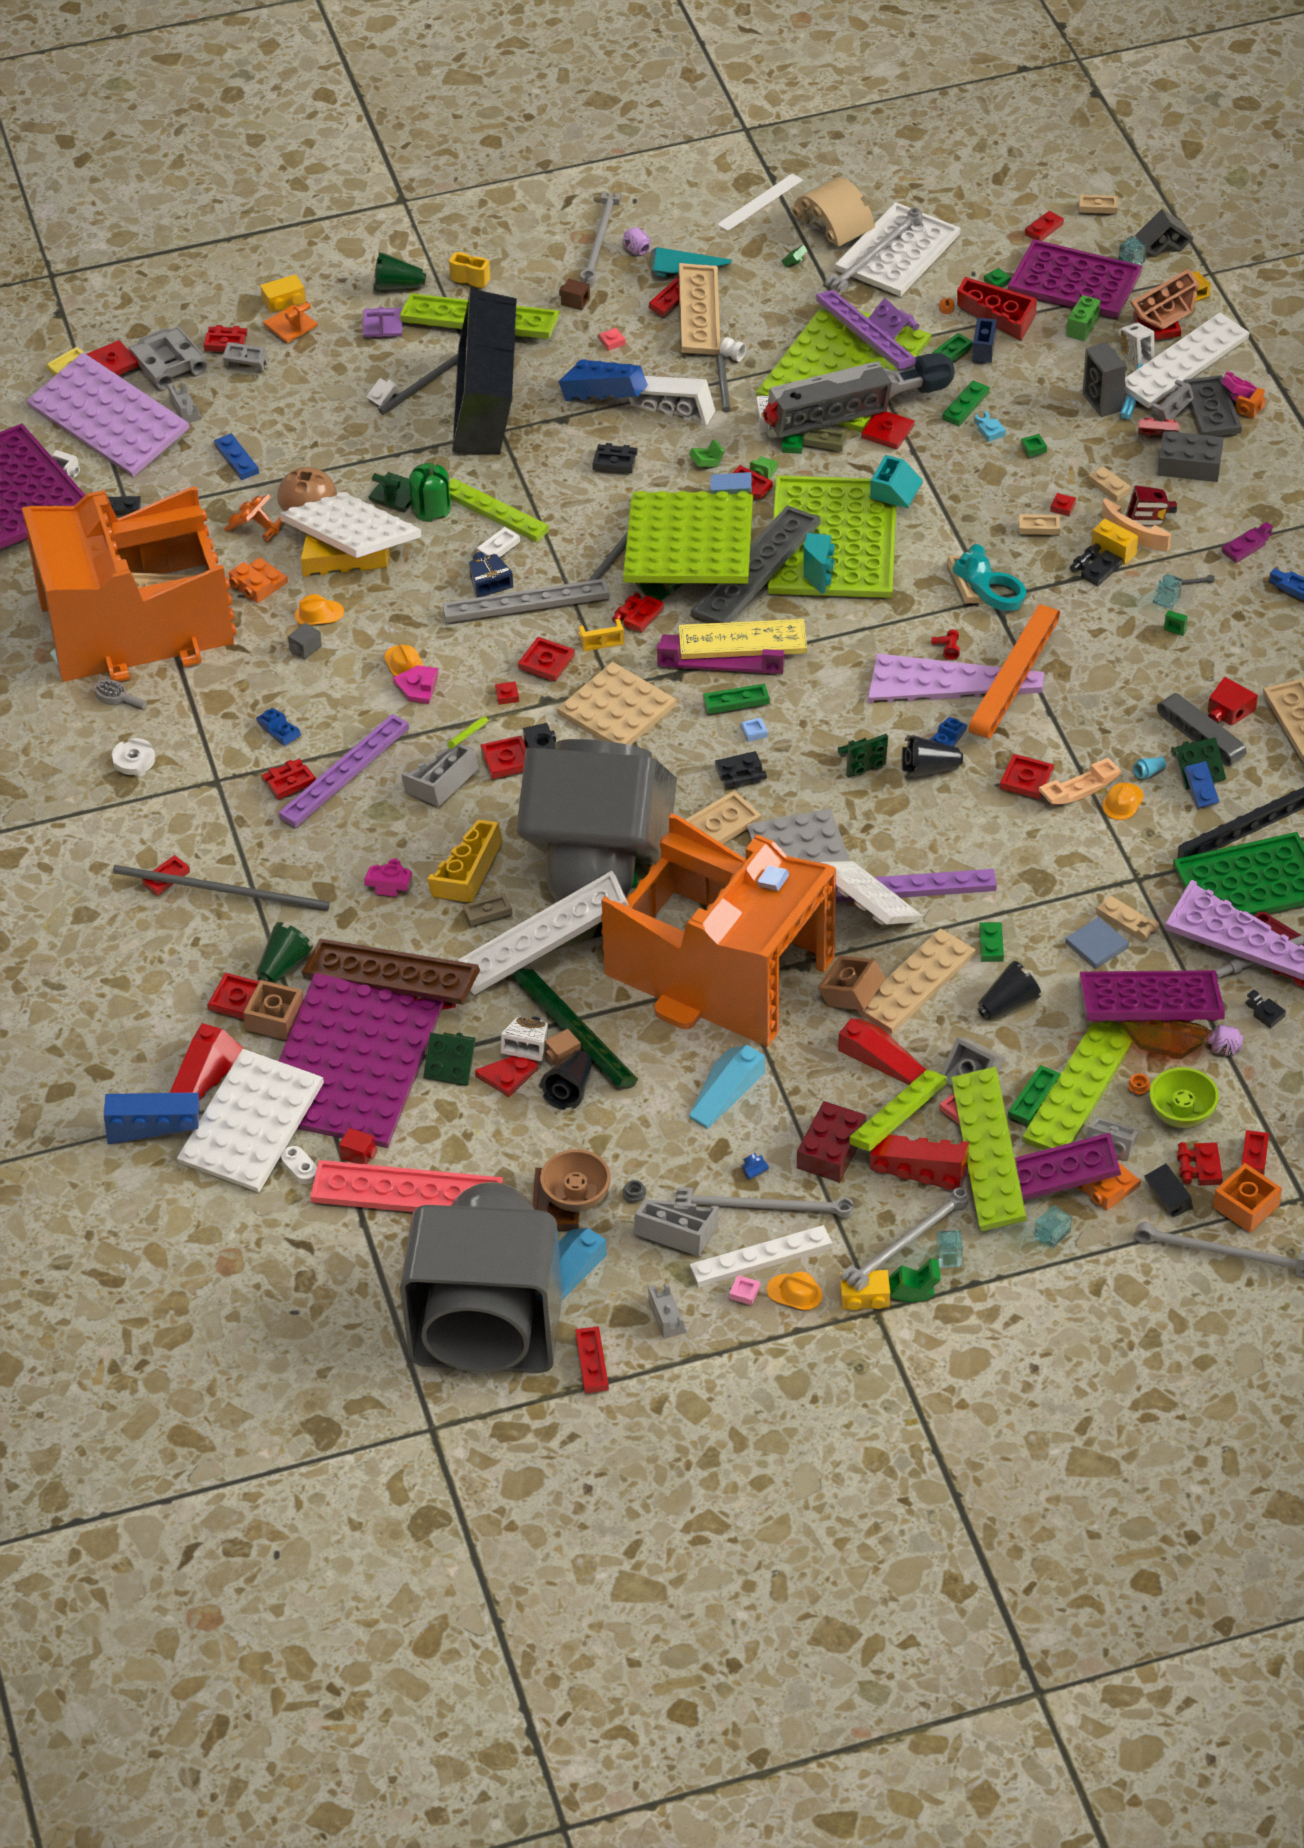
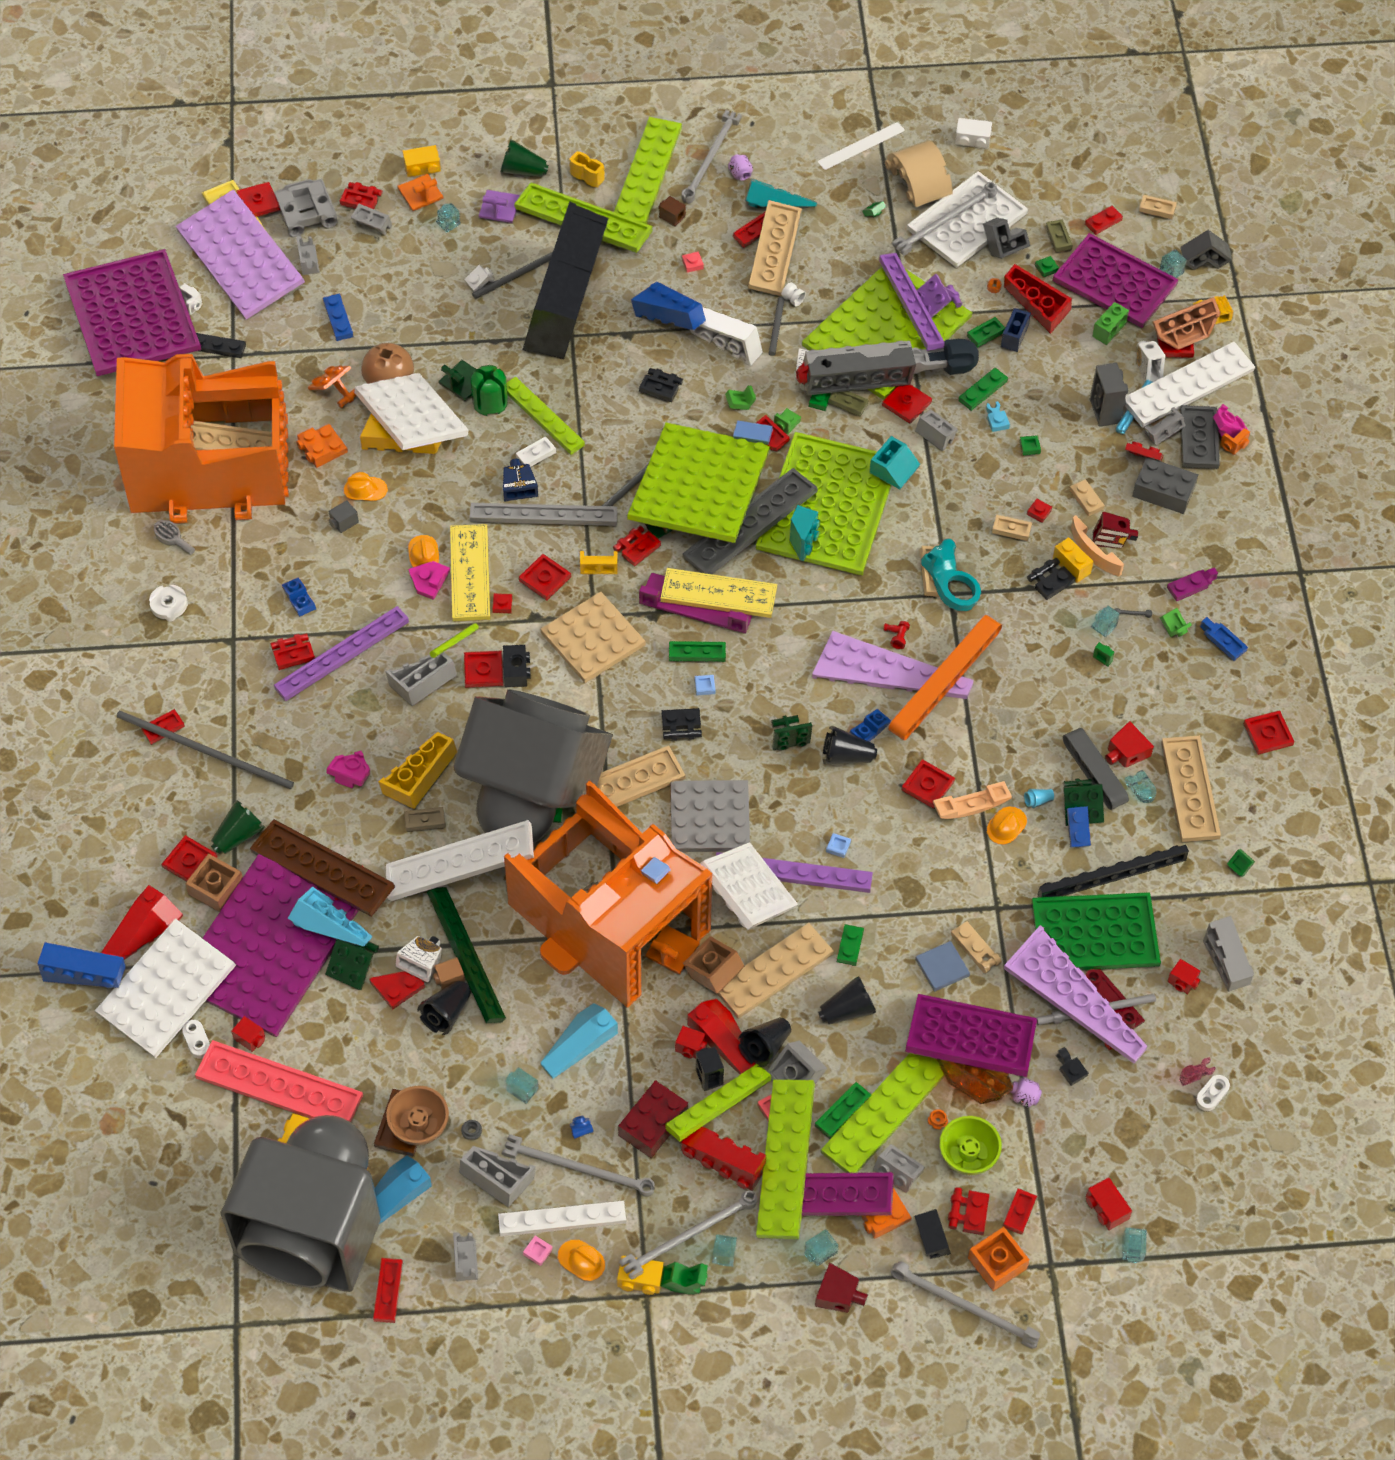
camera: 10 degrees right, 10 degrees up
none -> medium azure wedge [288,887,372,946]
none -> clear light blue brick [436,203,460,233]
none -> light yellow tile [450,524,490,621]
none -> clear light blue brick [506,1067,539,1104]
none -> lime plate [614,116,682,224]
none -> orange plate [645,925,700,975]
none -> red brick [675,1026,708,1059]
none -> black brick [696,1047,724,1091]
none -> black cone [738,1017,791,1067]
none -> dark red torso [815,1263,868,1313]
none -> light blue tile [826,833,851,858]
none -> light grey hinge [915,409,958,451]
none -> white brick [955,118,992,149]
none -> dark grey brick [983,217,1030,258]
none -> olive plate [1046,219,1073,252]
none -> clear light blue plate [1125,770,1157,803]
none -> bright green bracket [1159,608,1192,637]

